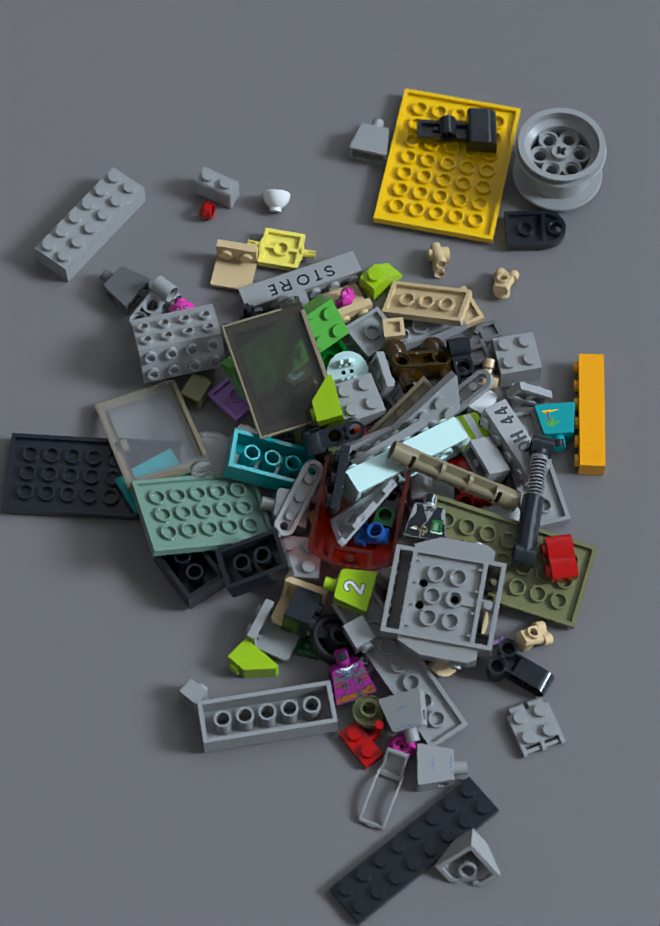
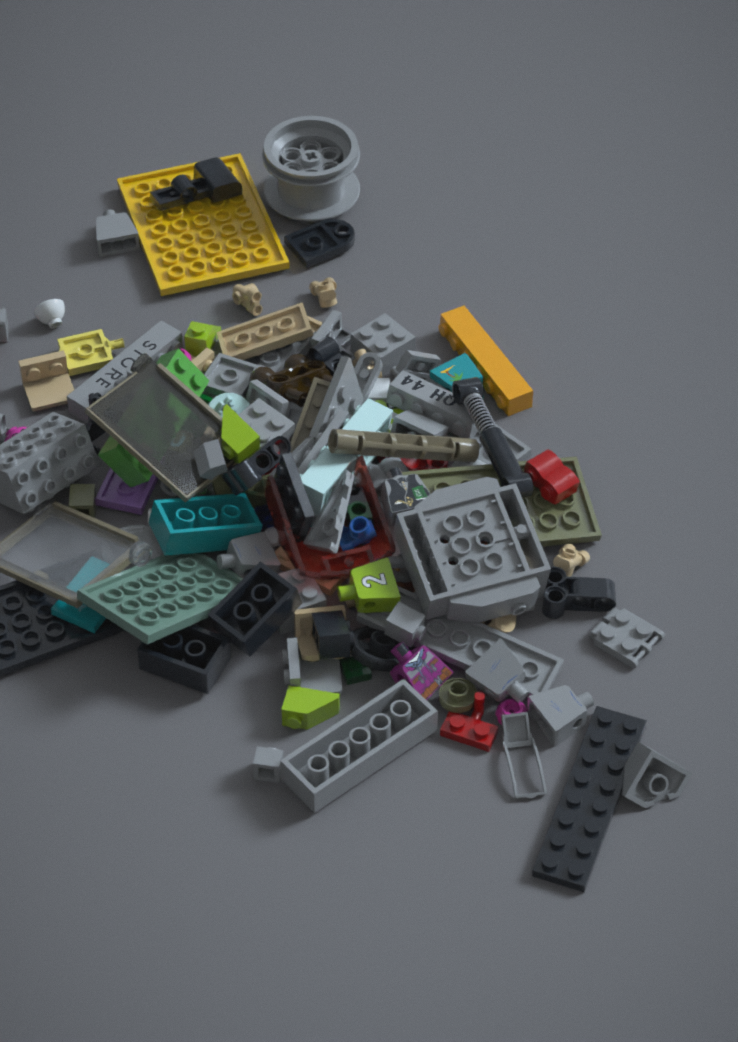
camera: 30 degrees left, 15 degrees down
light grey plate [273,460,324,538] -> none
tan plate [382,317,405,341] -> none
none -> light grey piece [193,439,228,480]
none -> light grey plate [310,310,342,347]

